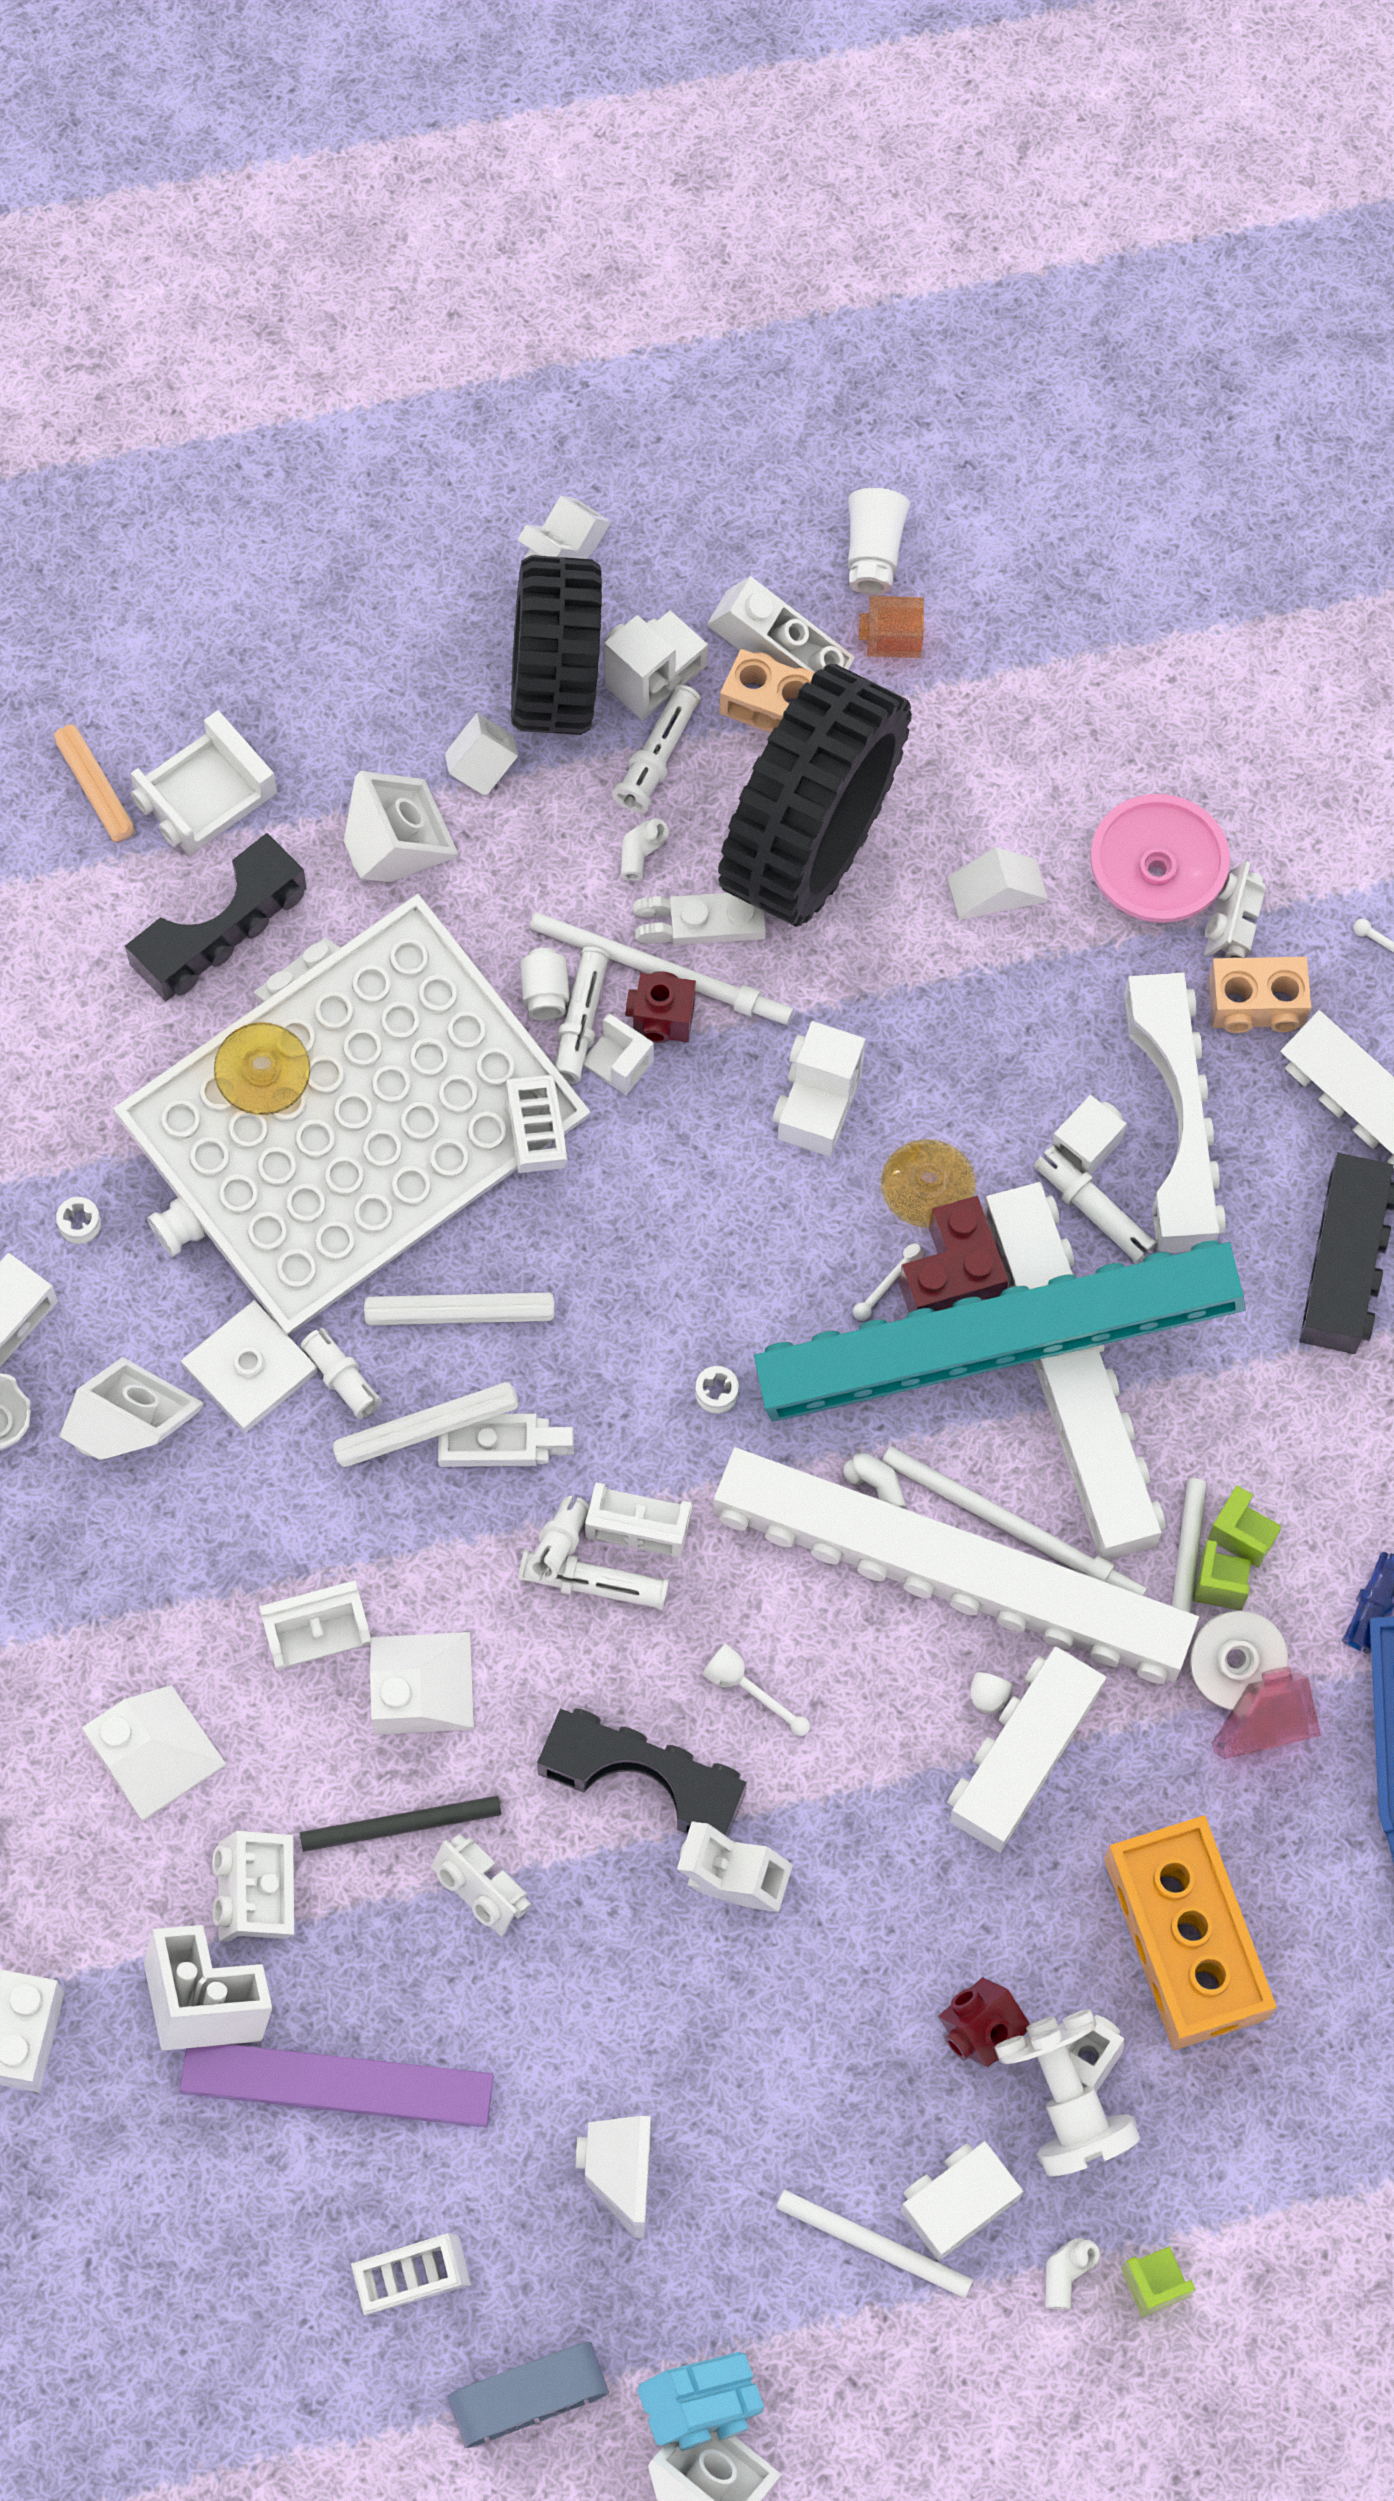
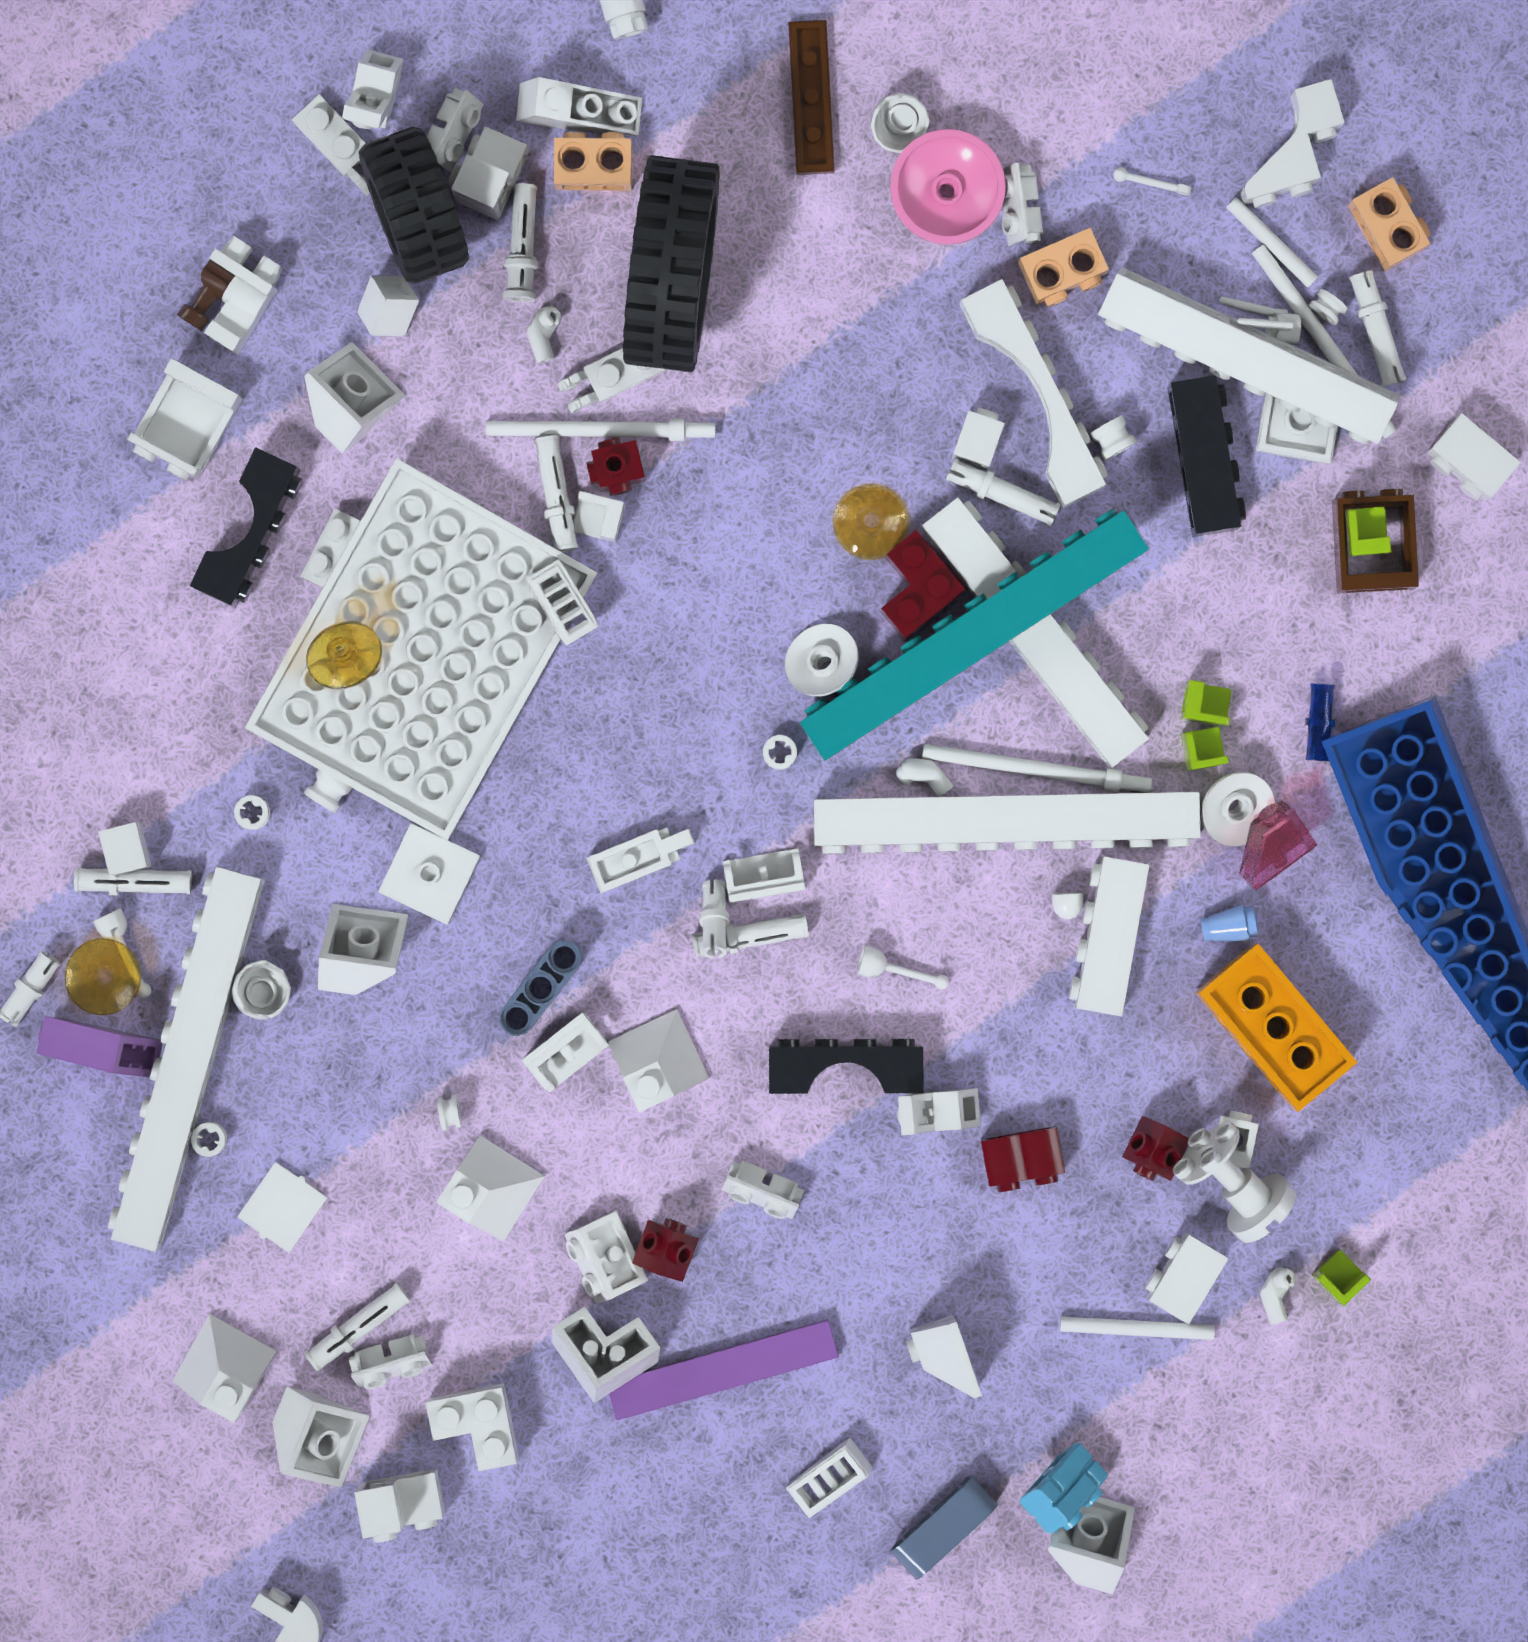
camera: 20 degrees left, 20 degrees up
light nougat axle [54,724,135,842] -> none
white pin [300,1328,382,1420] -> none
pearl dark grey bar [300,1795,502,1852] -> none
white axle [333,1382,518,1467] -> none
white axle [364,1292,555,1325] -> none
white brick [520,948,570,1021] -> none
white brick [772,1021,866,1157] -> none
white hinge [853,1243,924,1321] -> none
clear orange brick [858,596,924,658] -> none
white slope [947,847,1048,920] -> none
white bar [1172,1478,1207,1613] -> none
none -> white hips [177,236,283,355]
none -> white hinge [292,94,370,196]
none -> white hinge [427,88,484,172]
none -> white bush [437,1094,462,1131]
none -> sand blue beam [499,940,583,1036]
none -> dark red brick [632,1218,699,1282]
none -> white dish [785,624,859,696]
none -> reddish brown tile [788,20,835,175]
none -> white hair [870,92,930,154]
none -> dark red brick [980,1126,1065,1192]
none -> white wheel [1089,415,1138,461]
none -> light blue cone [1201,904,1259,942]

